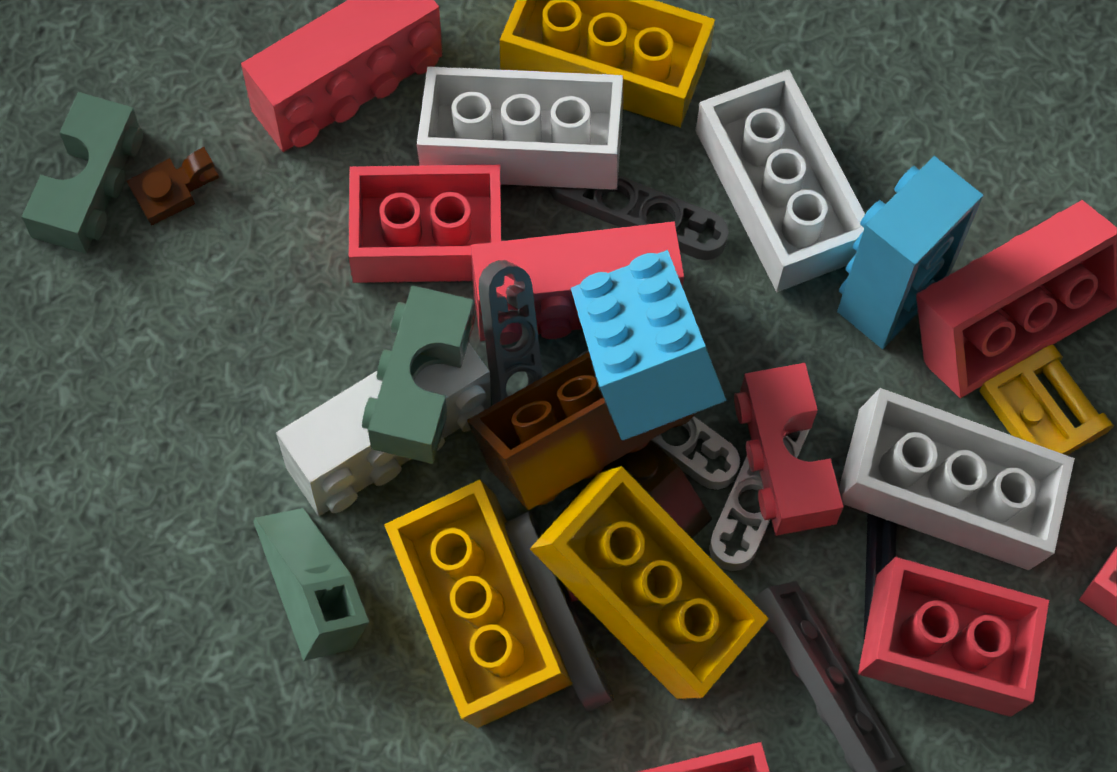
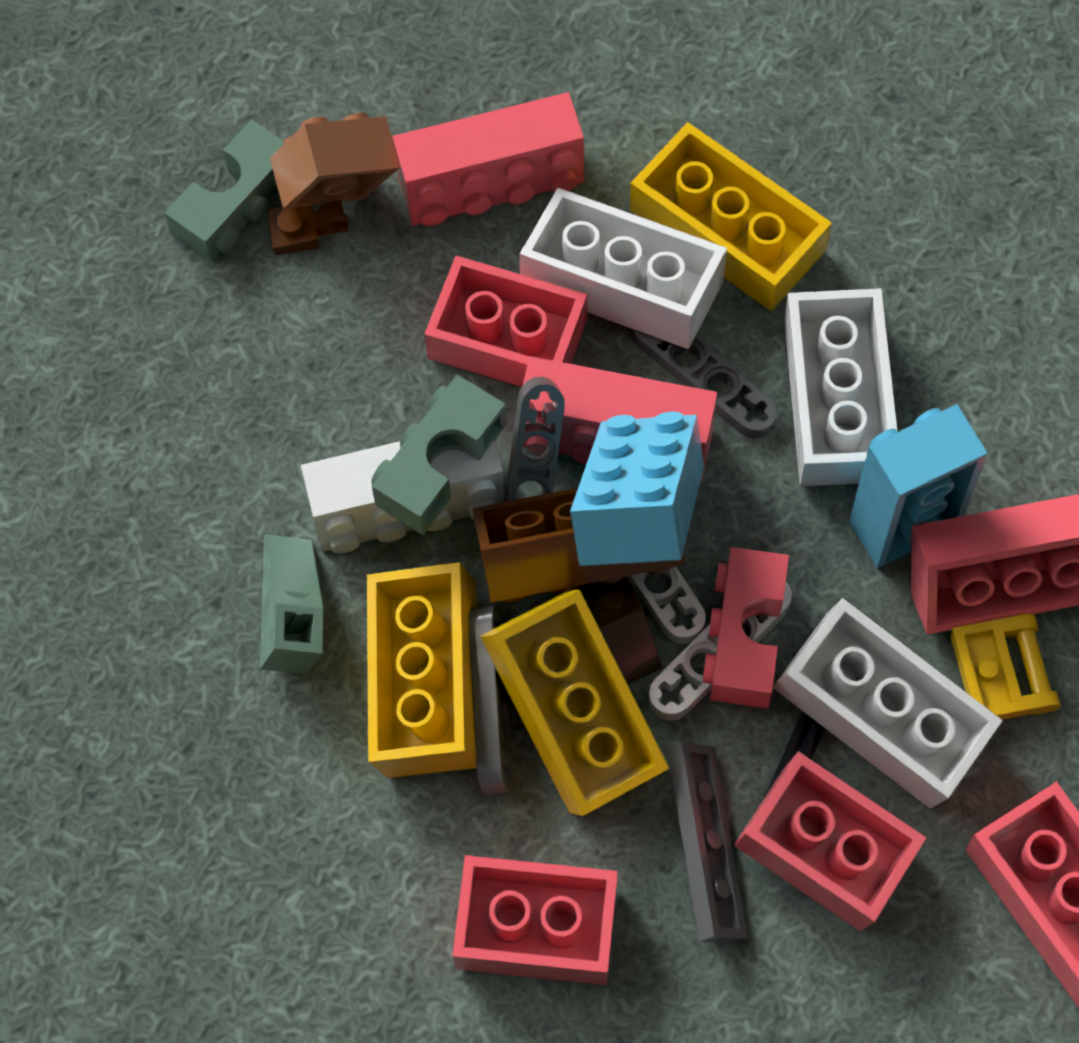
camera: 25 degrees right, 0 degrees up
none -> nougat brick [270,113,400,209]

